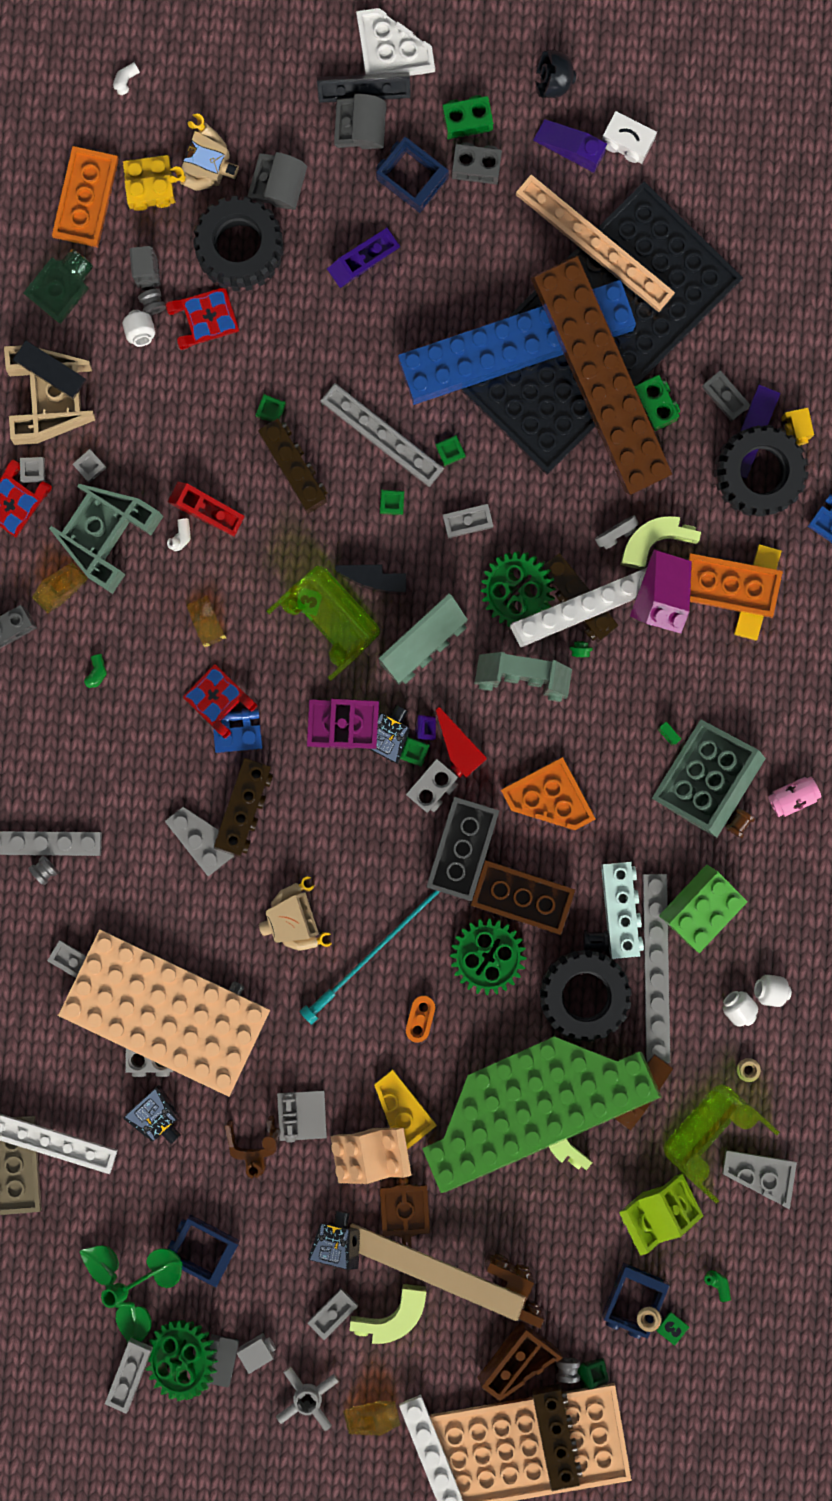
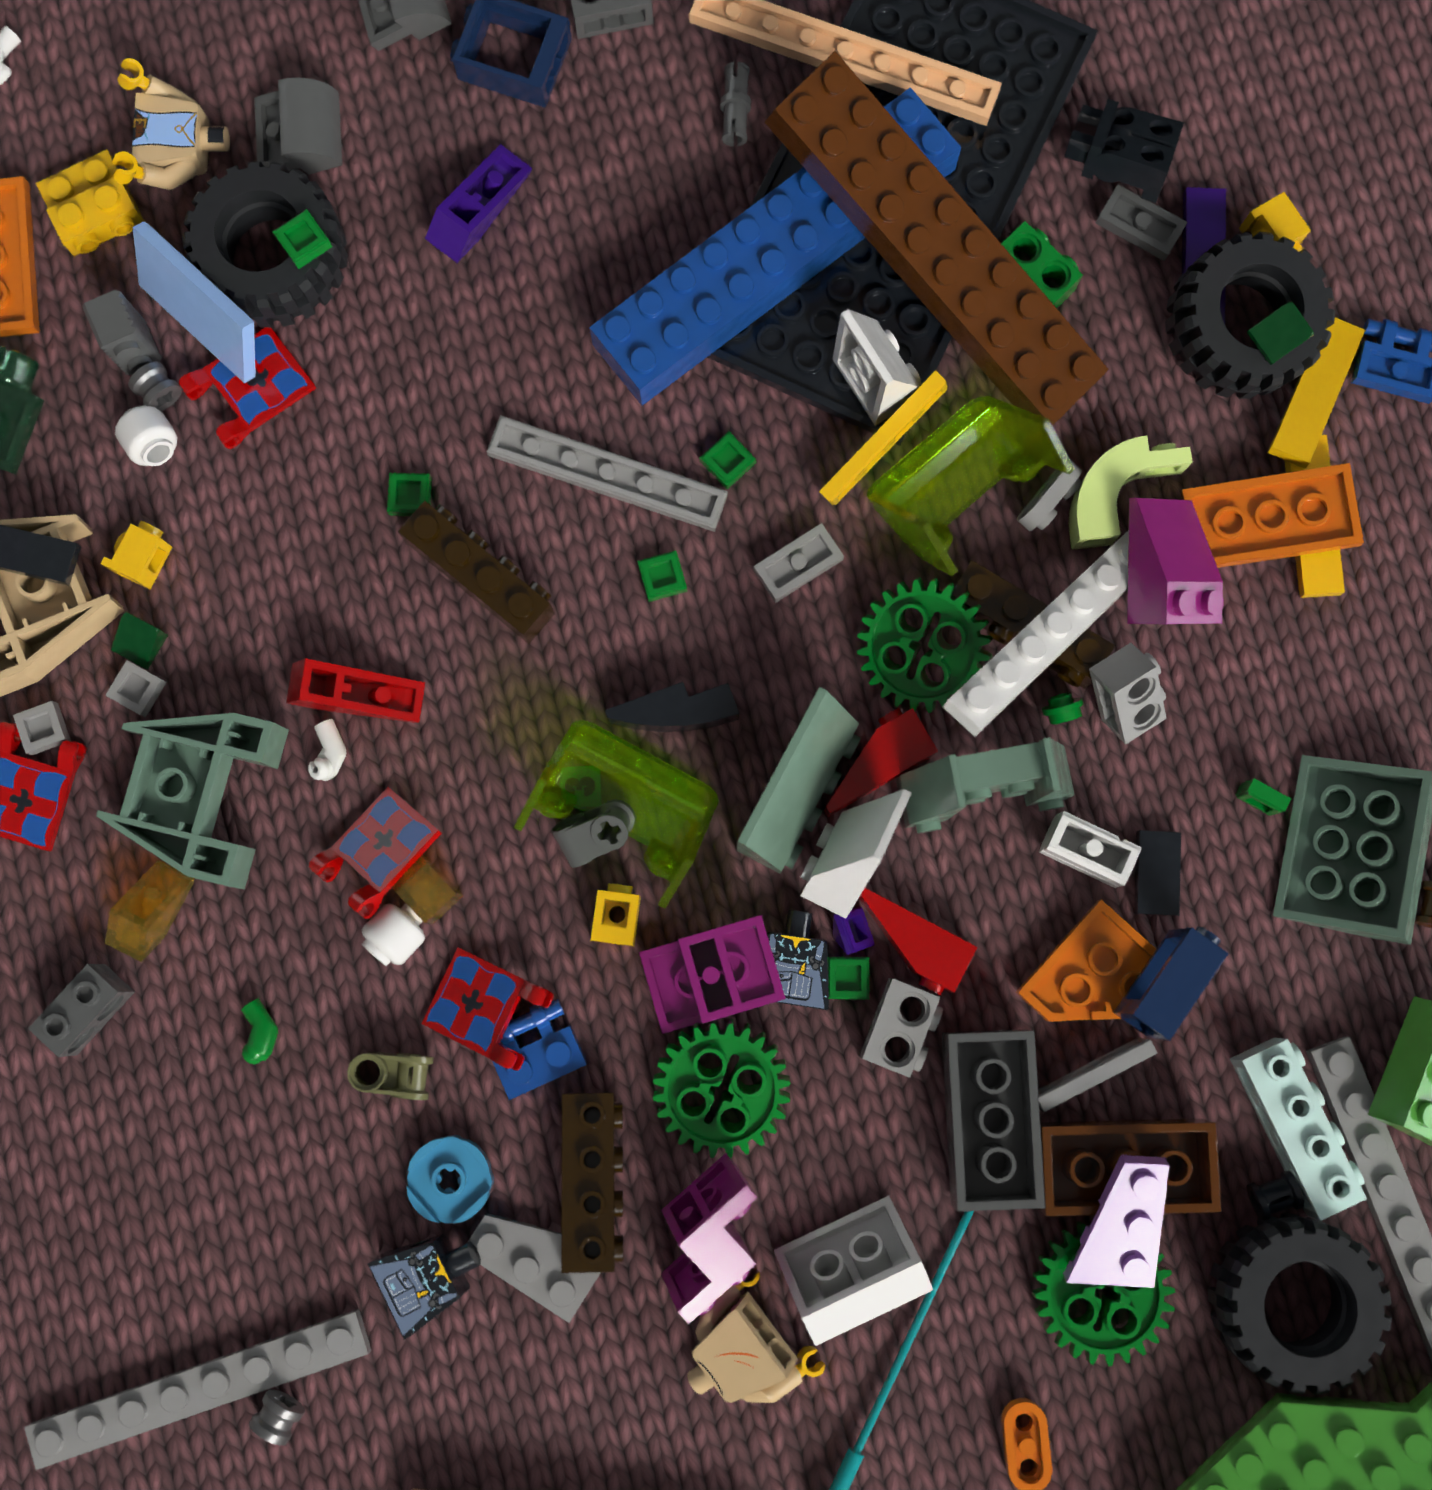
camera: 20 degrees left, 5 degrees down
none -> yellow brick [101,521,172,590]
none -> dark green slope [111,611,168,670]
none -> light blue tile [133,221,256,383]
none -> green tile [272,209,333,269]
none -> red flag [309,787,442,919]
none -> olive piece [347,1051,434,1100]
none -> white head [362,903,425,966]
none -> torso [368,1234,481,1339]
none -> dark azure plate [406,1135,494,1223]
none -> dark grey piece [551,799,636,868]
none -> yellow brick [591,883,641,947]
none -> green gear [653,1019,791,1158]
none -> magenta bracket [661,1153,757,1324]
none -> dark grey pin [720,62,751,146]
none -> white slope [774,1196,933,1346]
none -> white slope [800,789,912,919]
none -> yellow tile [819,370,947,505]
none -> red slope [824,708,938,817]
none -> white slope [833,309,921,425]
none -> clear neon green windscreen [867,396,1075,576]
none -> light grey tile [1038,1037,1158,1112]
none -> white brick [1039,811,1142,888]
none -> wing [1063,1155,1169,1288]
none -> black hips [1064,99,1184,203]
none -> light grey brick [1089,643,1167,745]
none -> dark blue window [1113,926,1229,1041]
none -> black tile [1134,830,1181,916]
none -> dark green slope [1247,301,1314,365]
none -> yellow tile [1267,317,1365,469]

